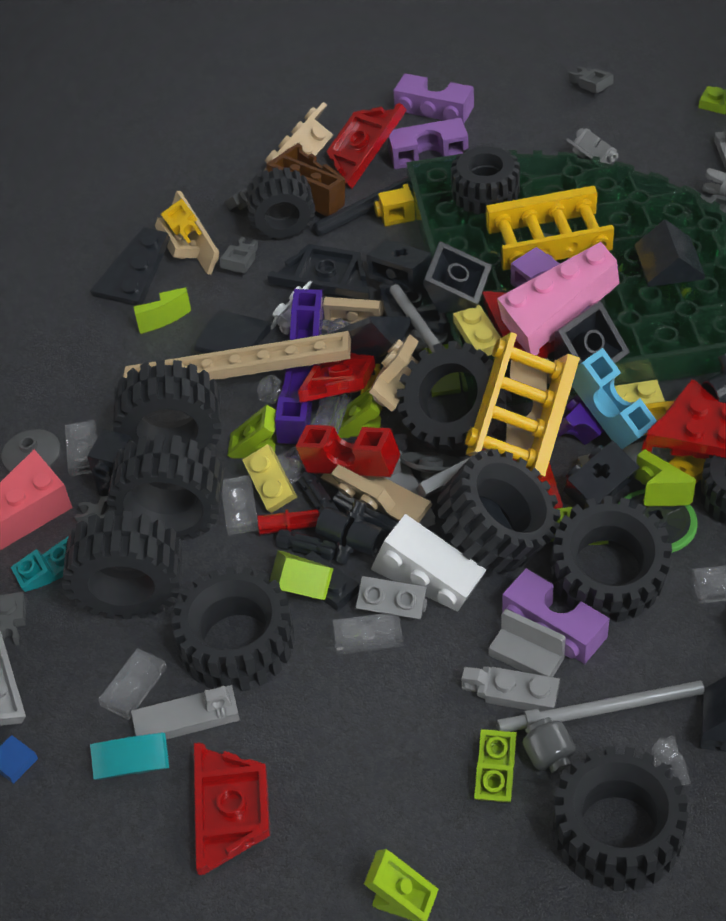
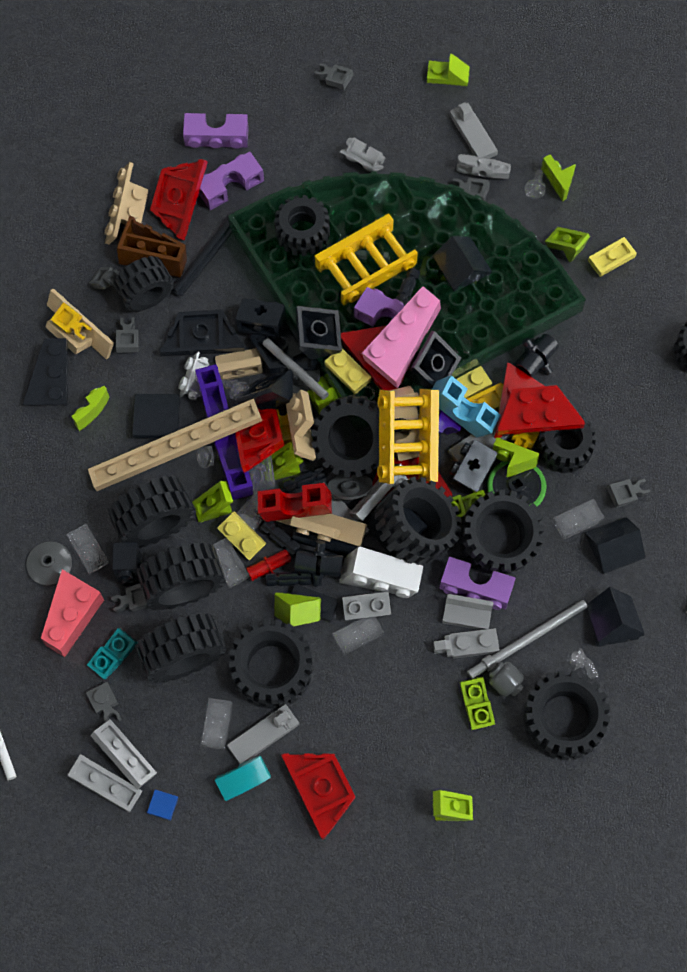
camera: 25 degrees left, 20 degrees up
yellow brick [374,184,415,227] -> none

